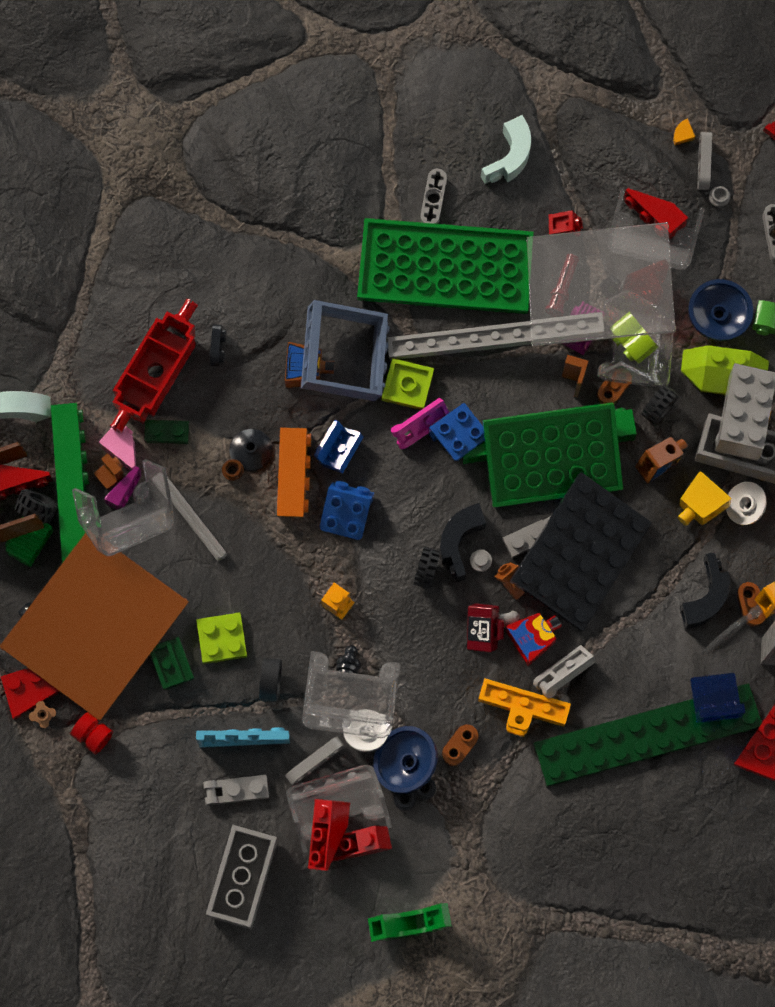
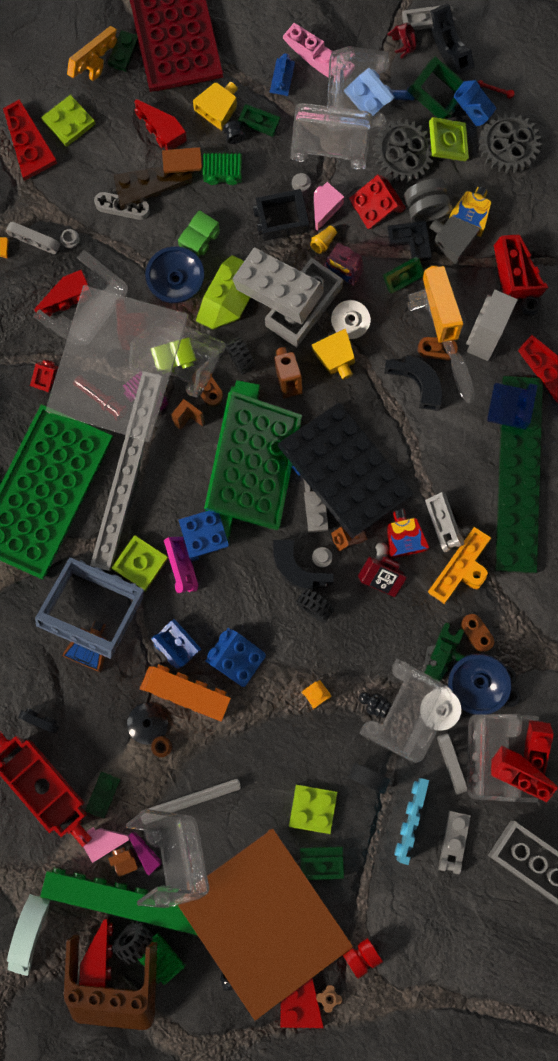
camera: 70 degrees left, 5 degrees up
none -> dark green piece [423,623,466,682]

